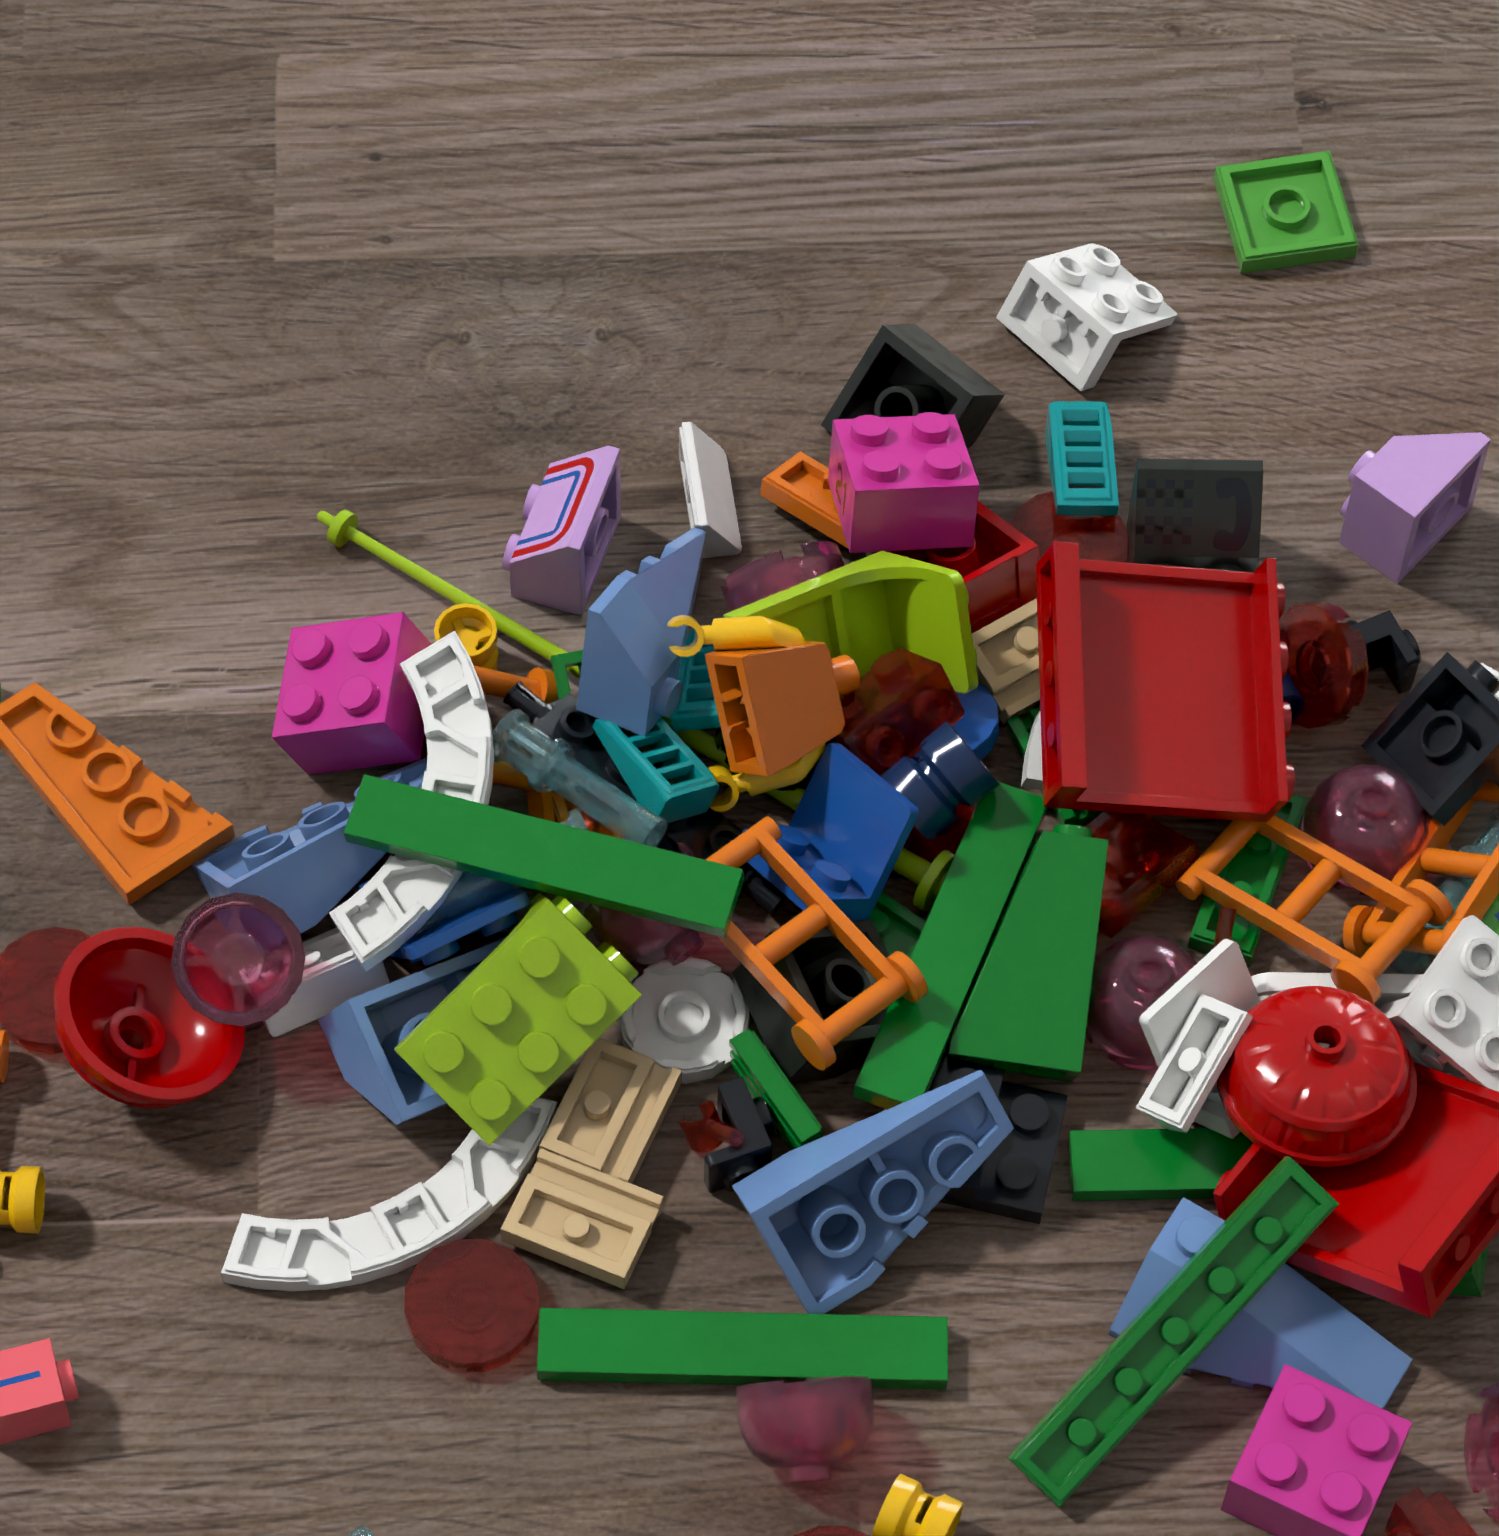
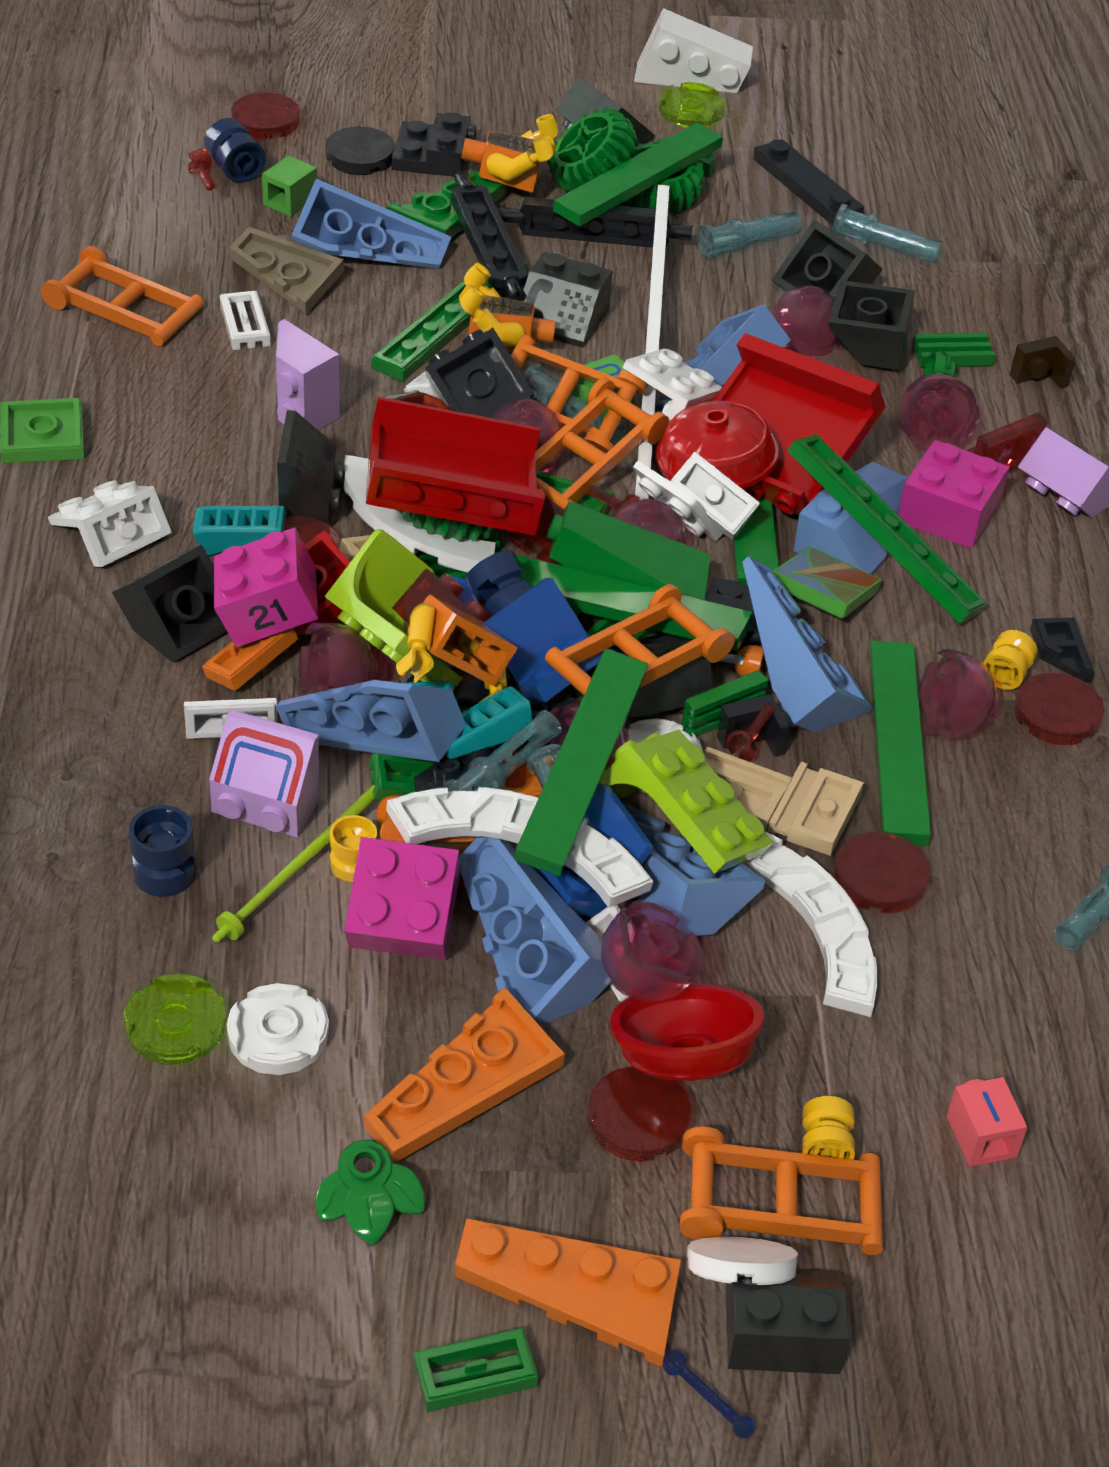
camera: 90 degrees left, 15 degrees down
none -> clear neon green tile [123,973,226,1065]
none -> dark blue wheel [129,805,196,897]
none -> white tile [226,983,329,1075]
none -> tile [772,546,882,619]

